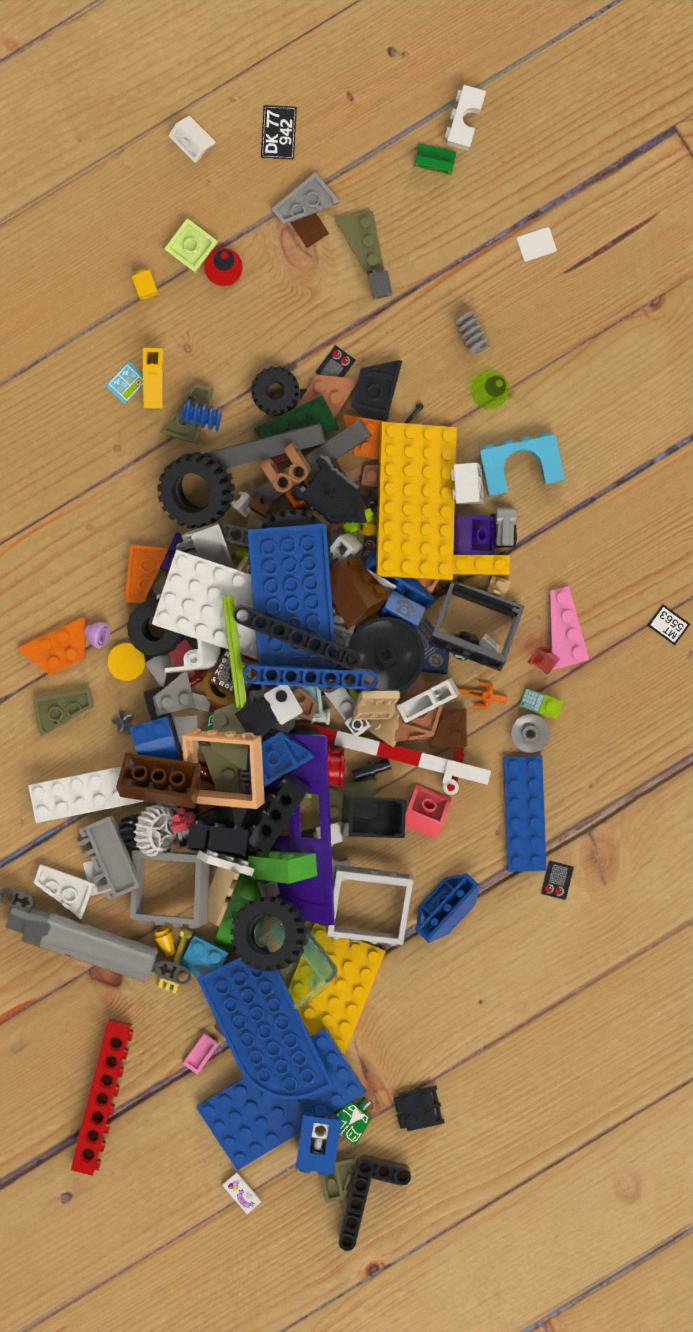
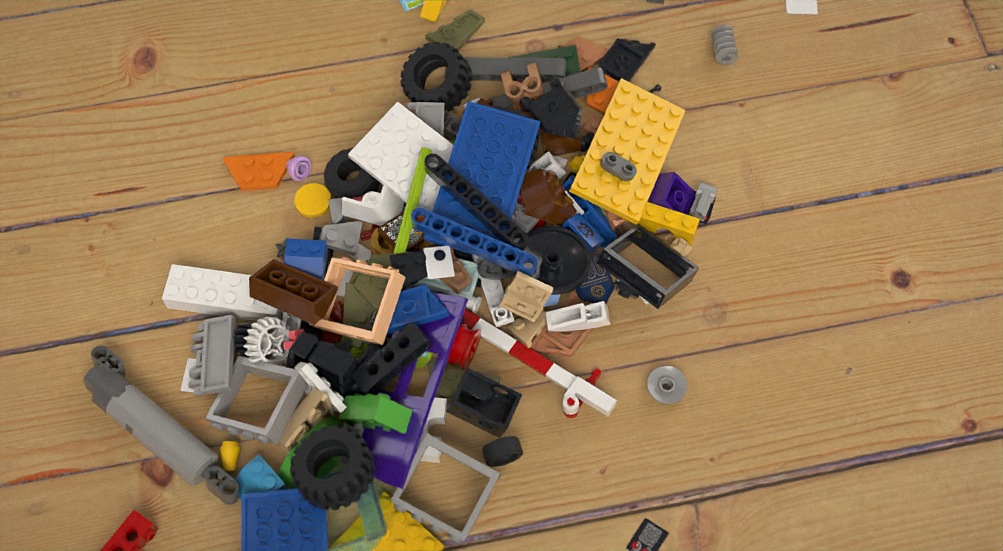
camera: 20 degrees right, 25 degrees down
olive wing [33,688,94,736] -> none
white wing [34,864,95,920] -> none
orange wing [125,545,168,603] -> none
light yellow hinge [158,928,193,994] -> none
blue piece [180,399,222,432] -> none
black tyre [251,366,300,416] -> none
black sticker [315,345,356,377] -> none
lime plate [342,508,374,534] -> none
black pin [351,758,392,782] -> none
coral slope [405,784,452,839] -> none
blue wedge [415,873,481,943] -> none
reddish brown wing [430,708,467,748] -> none
white slope [451,463,484,504] -> none
orange piece [457,681,507,709] -> none
clear neon green tile [471,371,509,409] -> none
medium azure arch [479,432,565,497] -> none
blue plate [504,755,546,872] -> none
slope [519,688,564,719] -> none
clear red panel [527,647,560,674] -> none
bright pink wing [550,586,589,670] -> none
sticker [647,604,690,645] -> none
none -> black tyre [482,436,523,467]
none -> dark grey plate [600,152,637,181]

